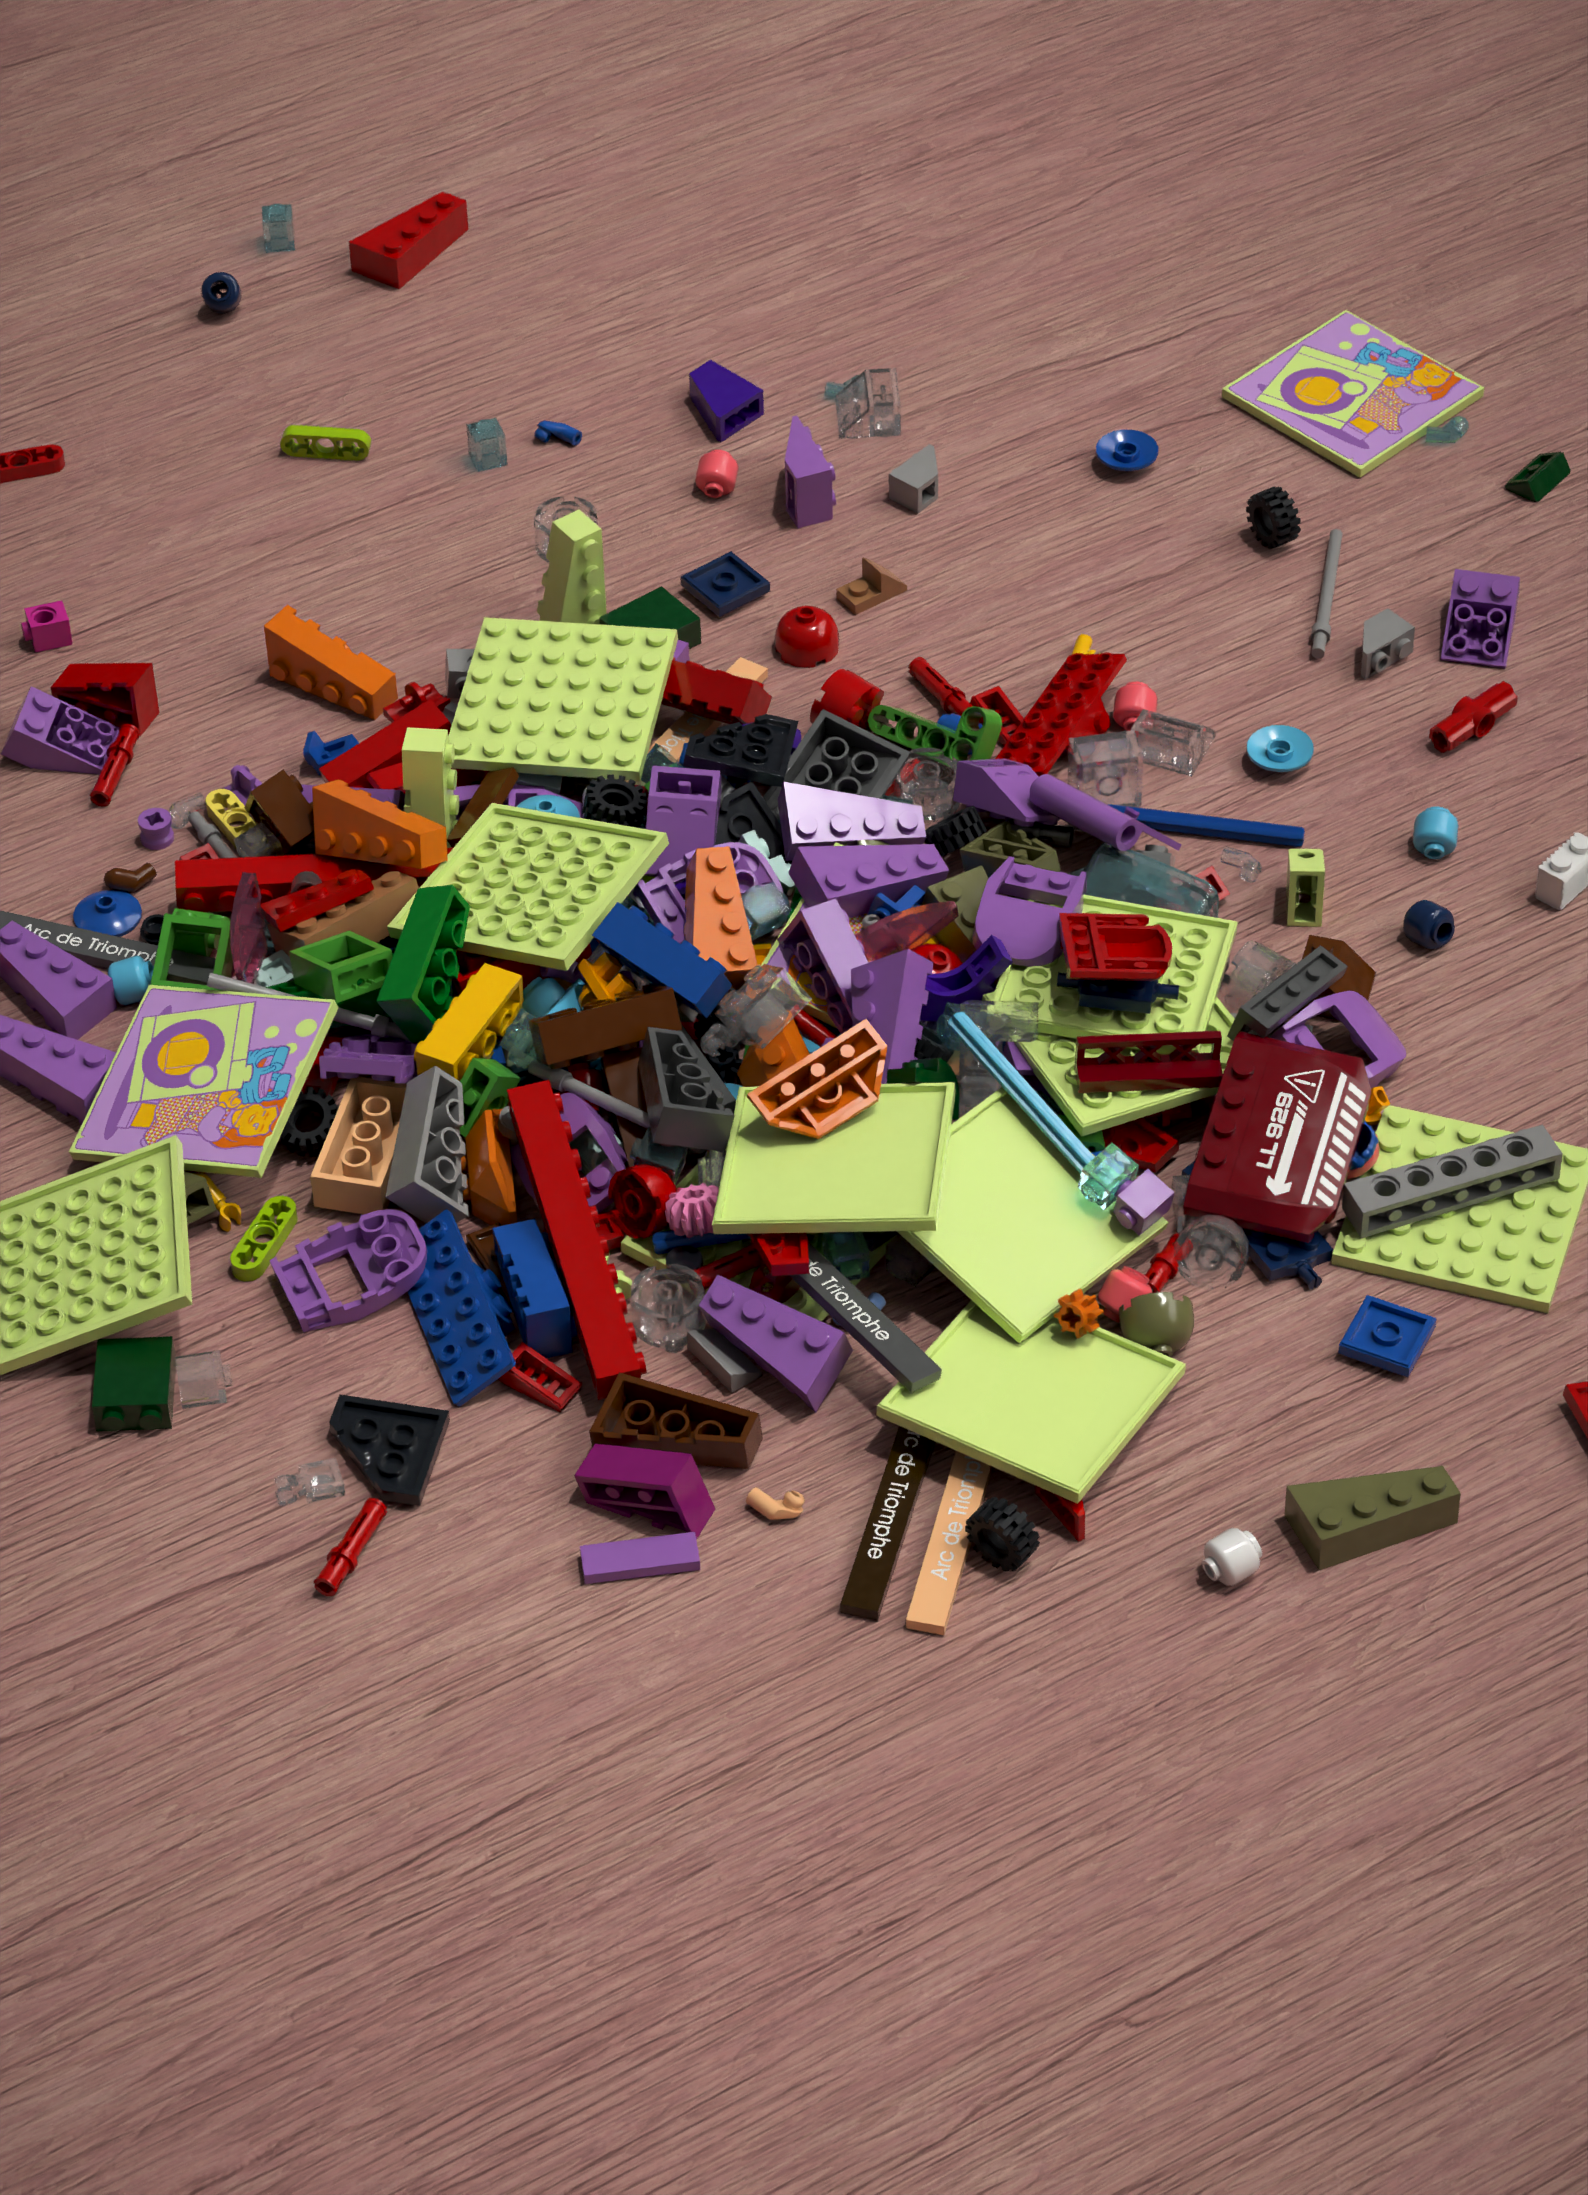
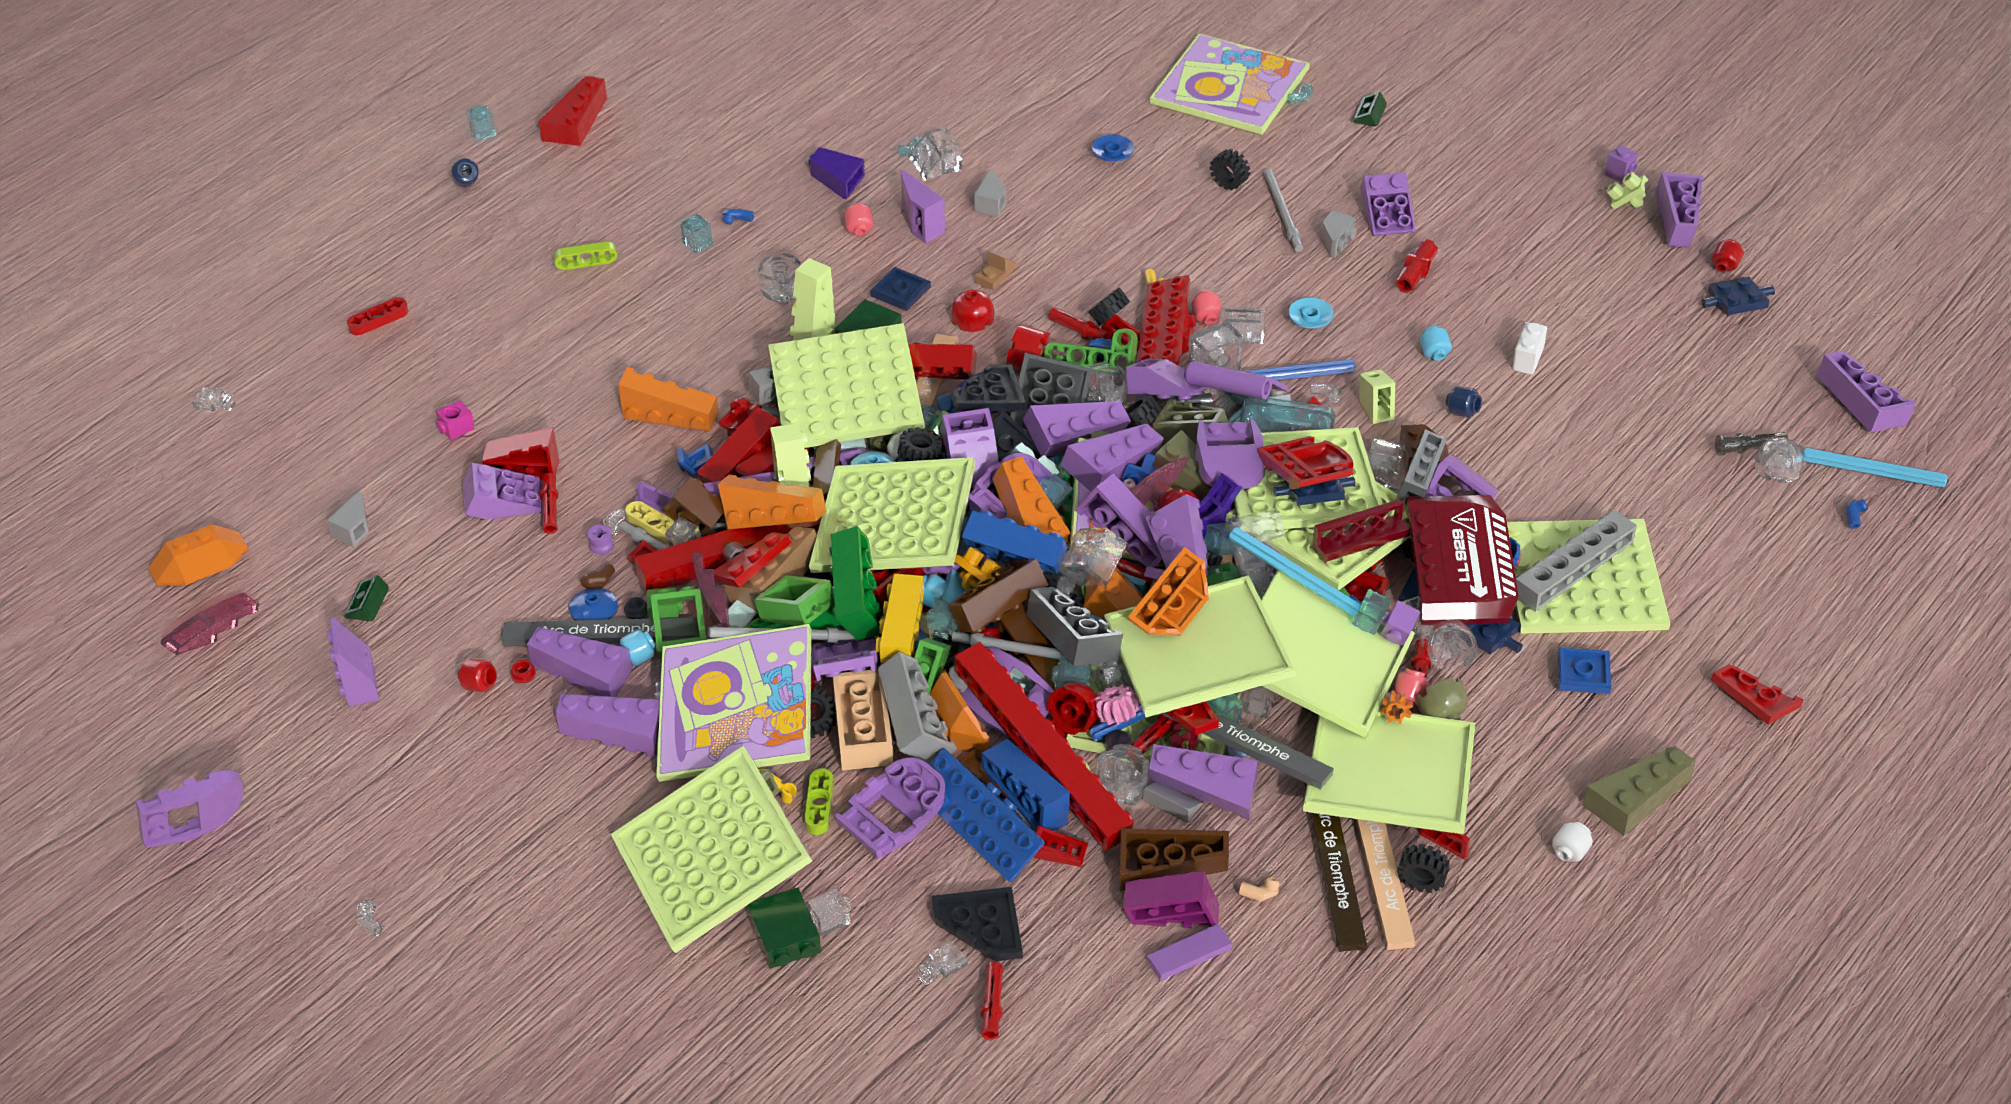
camera: 20 degrees left, 0 degrees up
none -> black tyre [1089,287,1130,326]

